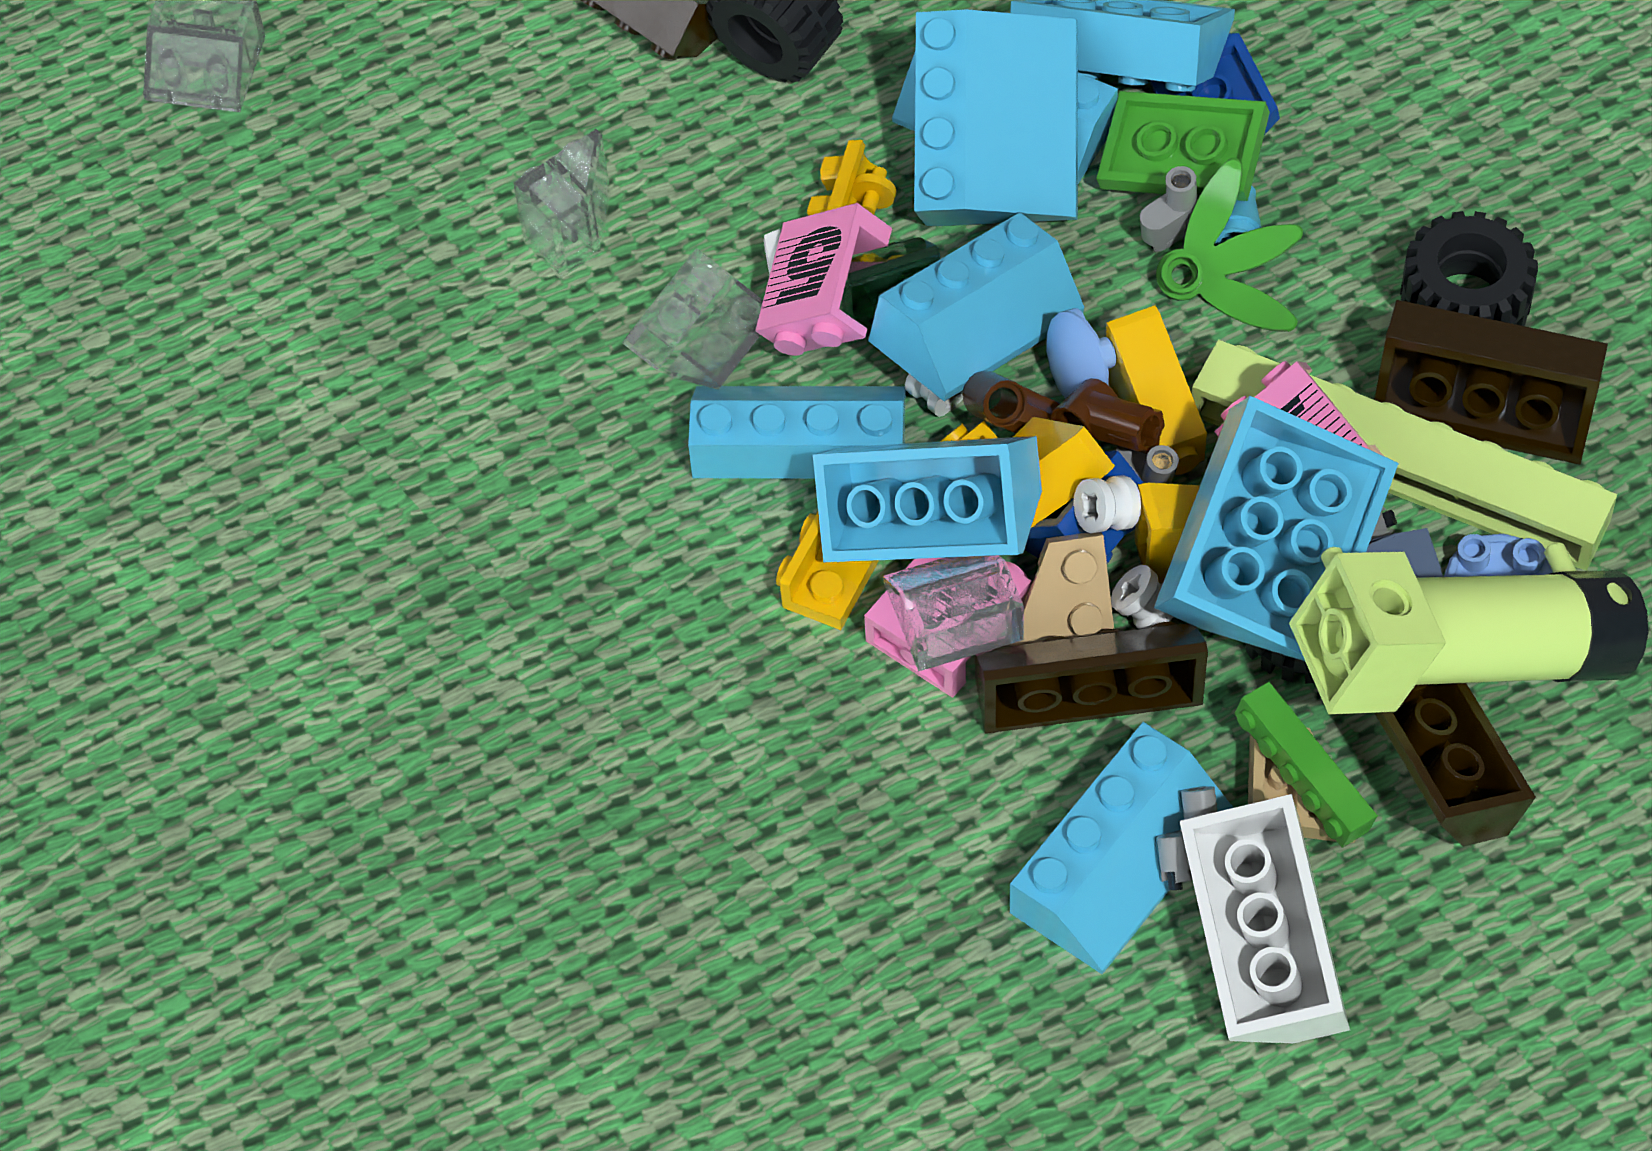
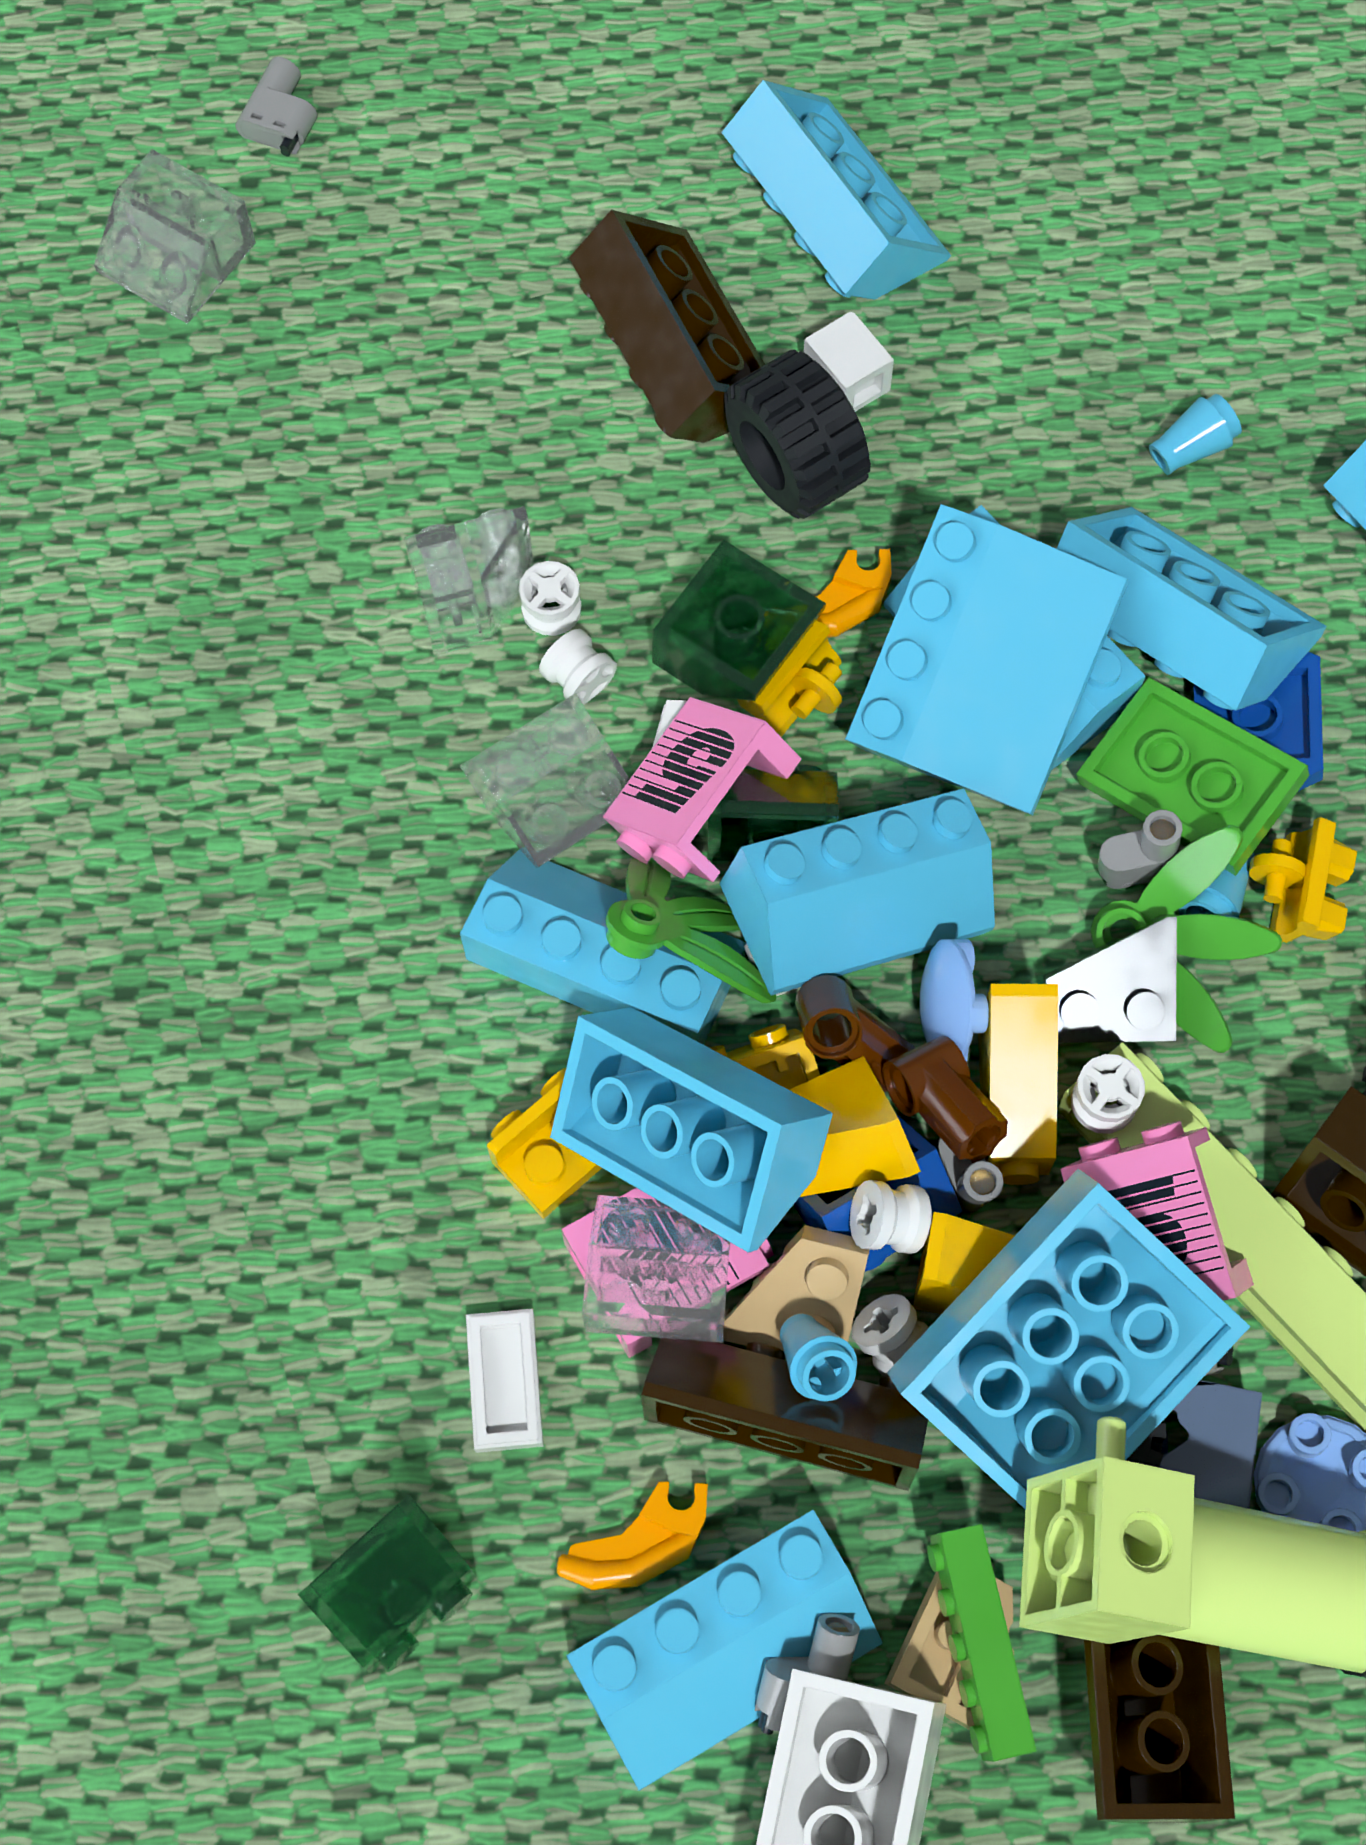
camera: 20 degrees right, 10 degrees up
none -> clear green slope [298,1494,477,1674]
none -> white tile [466,1309,544,1453]
none -> white wheel [519,561,582,636]
none -> white wheel [539,628,617,707]
none -> light orange piece [556,1481,708,1590]
none -> bright green plant [605,857,777,1003]
none -> clear green slope [652,540,826,701]
none -> light orange piece [765,549,892,638]
none -> medium azure cone [780,1314,857,1401]
none -> wing [1043,914,1177,1043]
none -> white wheel [1071,1054,1145,1134]
none -> yellow hips [1249,817,1357,943]

